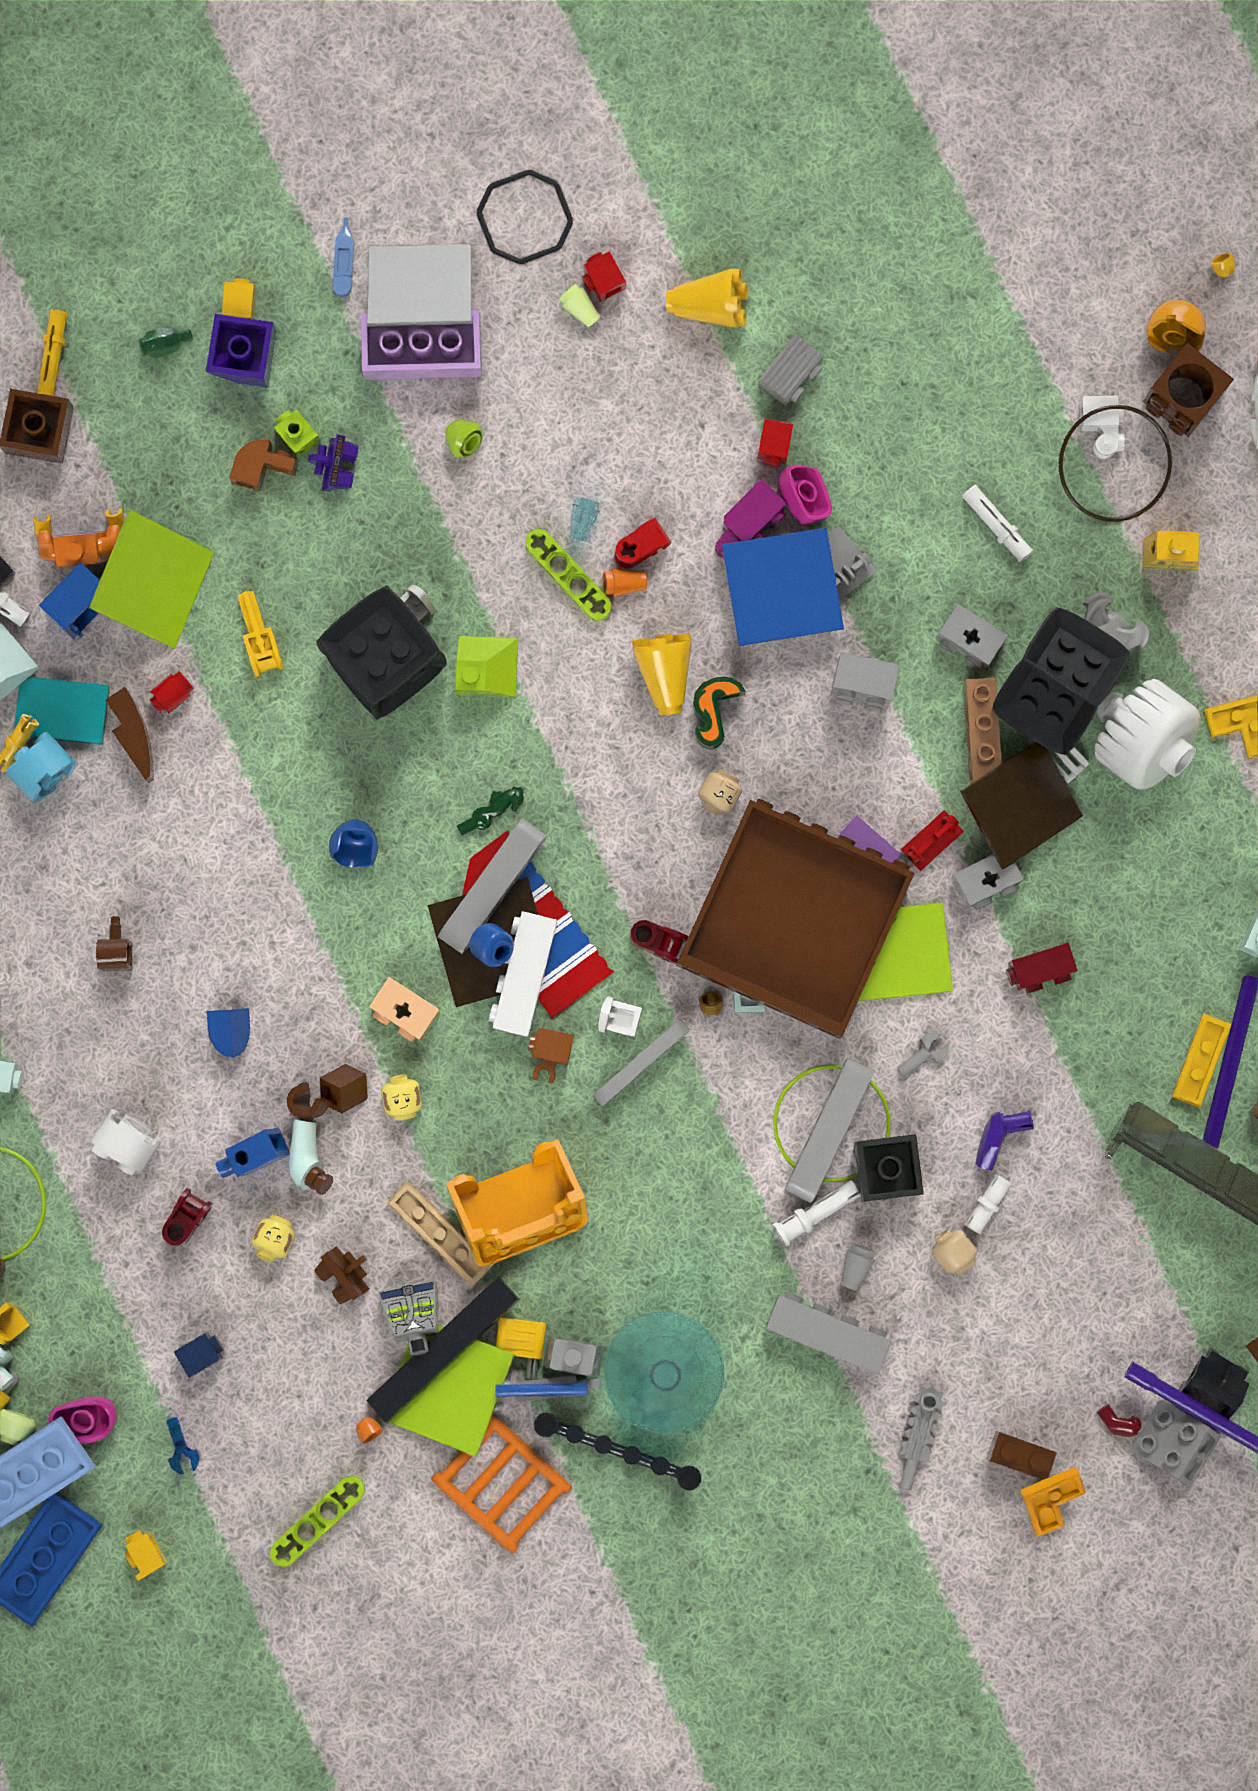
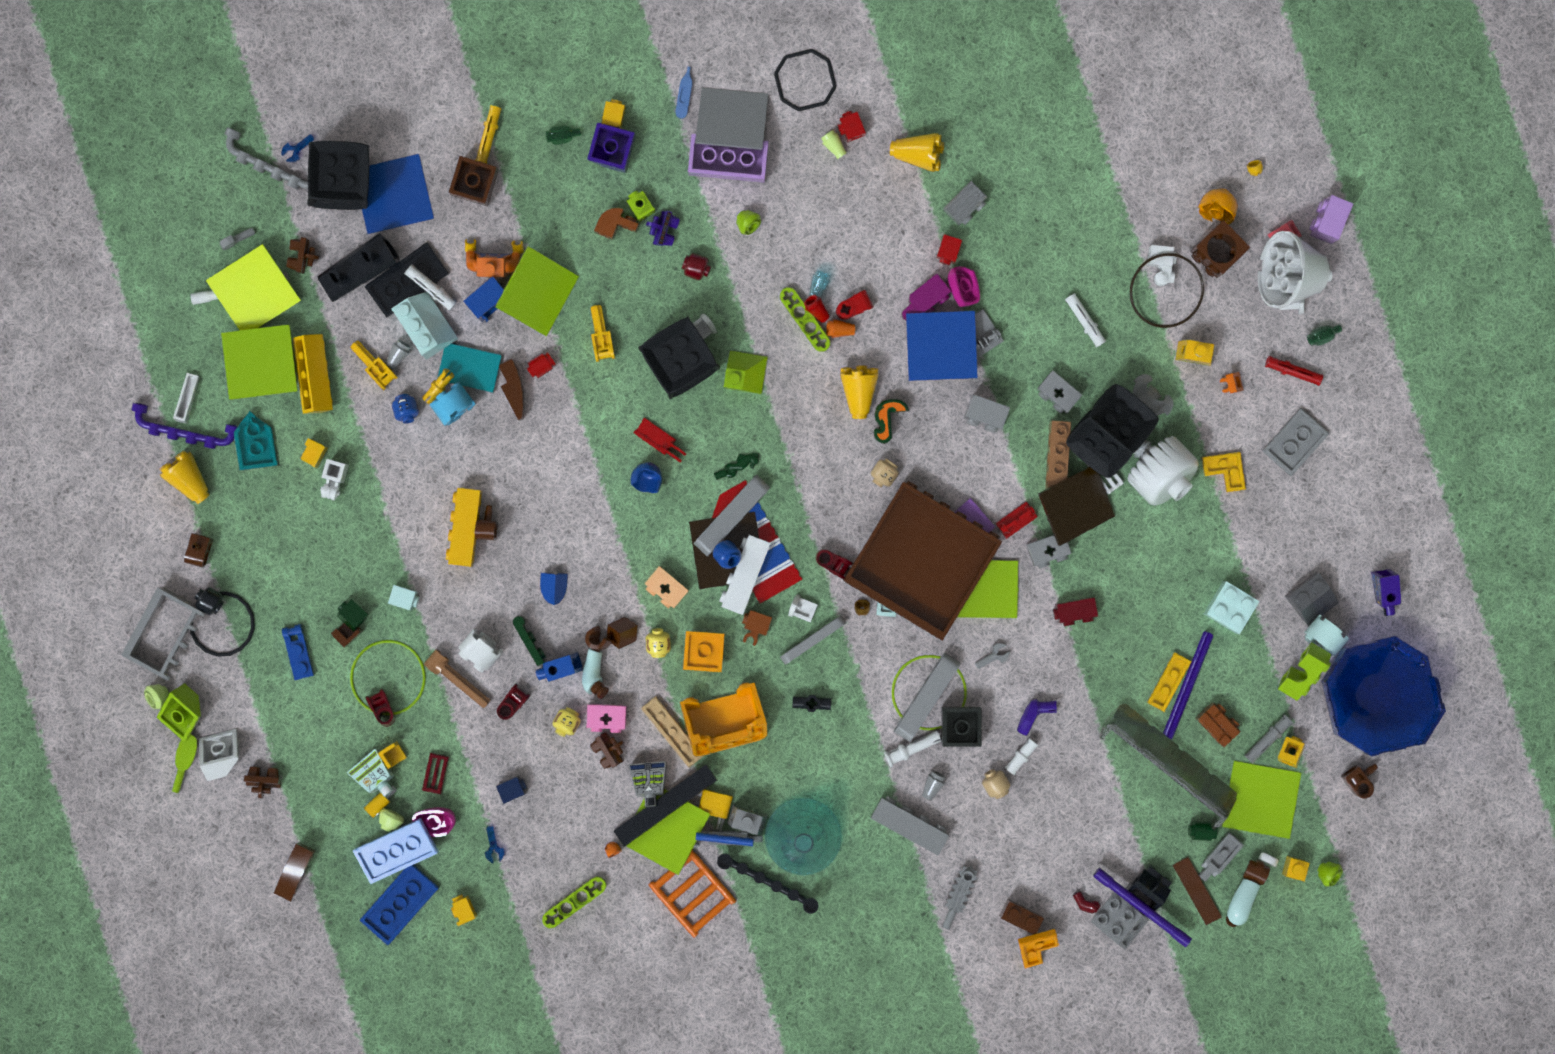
camera: 10 degrees right, 5 degrees up
none -> dark red tile [422,753,449,795]
none -> medium nougat axle [424,649,490,708]
none -> yellow brick [446,488,482,567]
none -> dark green plate [513,616,546,667]
none -> bright pink brick [586,704,627,733]
none -> red arm [633,418,686,463]
none -> dark red head [682,253,711,281]
none -> light orange panel [683,631,725,672]
none -> black axle [792,694,831,712]
none -> red cone [804,295,830,323]
none -> orange tile [1220,372,1244,394]

